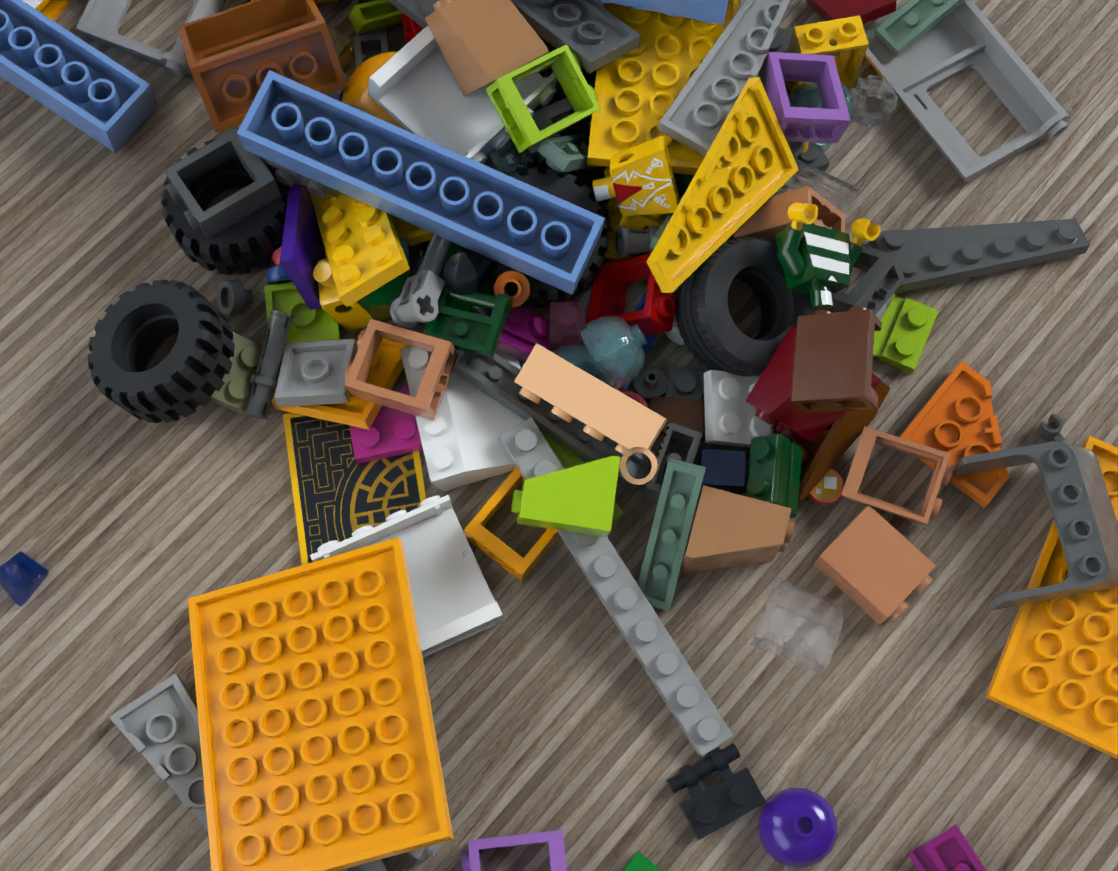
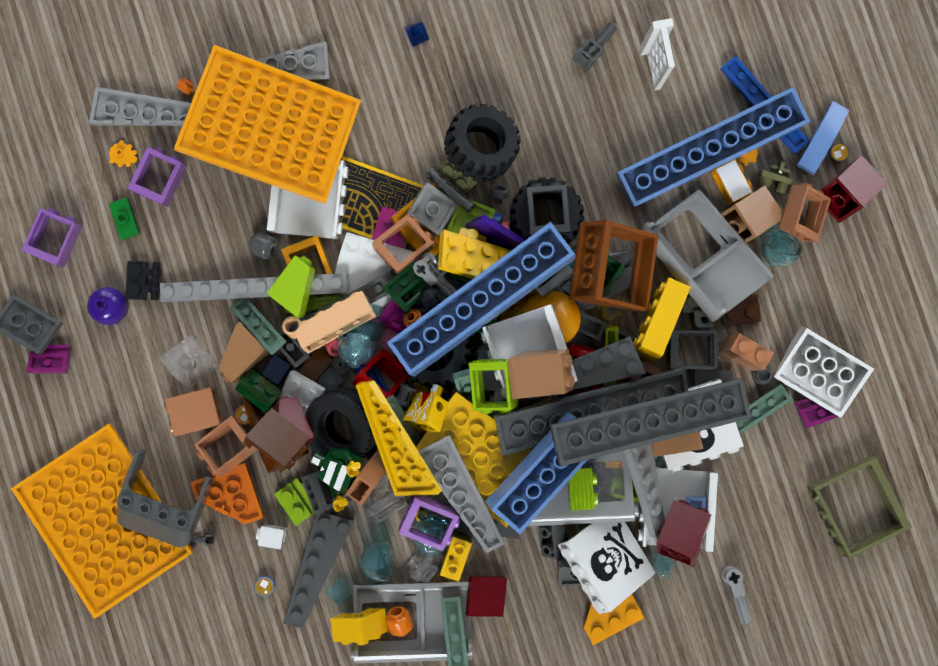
camera: 120 degrees right, 15 degrees up
none -> dark grey head [249,232,279,260]
none -> tile [255,576,275,597]
none -> white brick [256,524,287,550]
none -> clear light blue plate [326,578,353,606]
none -> yellow brick [330,608,388,645]
none -> clear light blue cylinder [359,542,394,581]
none -> orange head [386,606,413,637]

